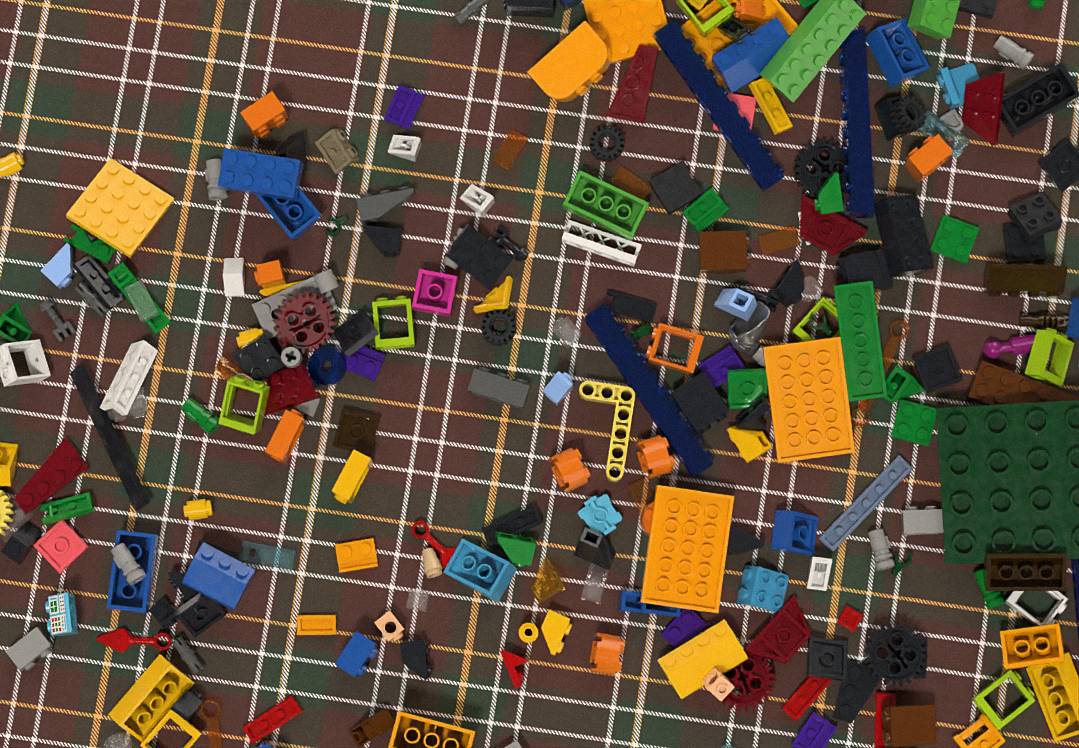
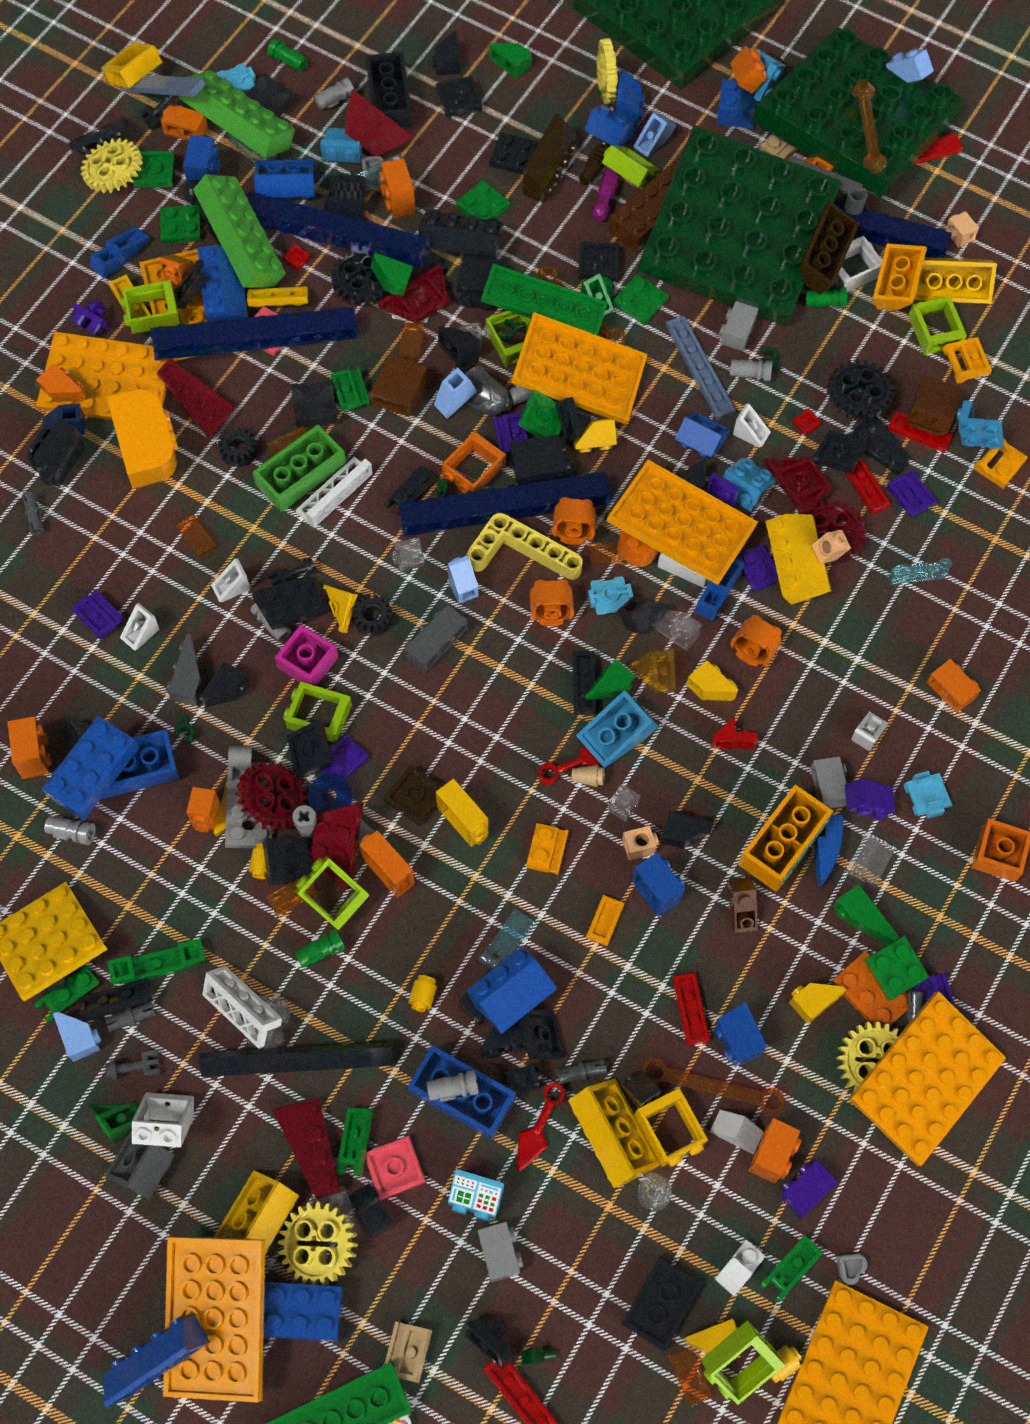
camera: 70 degrees left, 15 degrees down
clear tile [125,279,159,323] -> none
white slope [223,258,245,297] -> none
dark tan bracket [315,129,360,174] -> none
yellow brick [519,623,538,643] -> none
black brick [1007,192,1063,243] -> none
none -> red tile [282,244,311,271]
none -> dark purple plate [706,472,740,508]

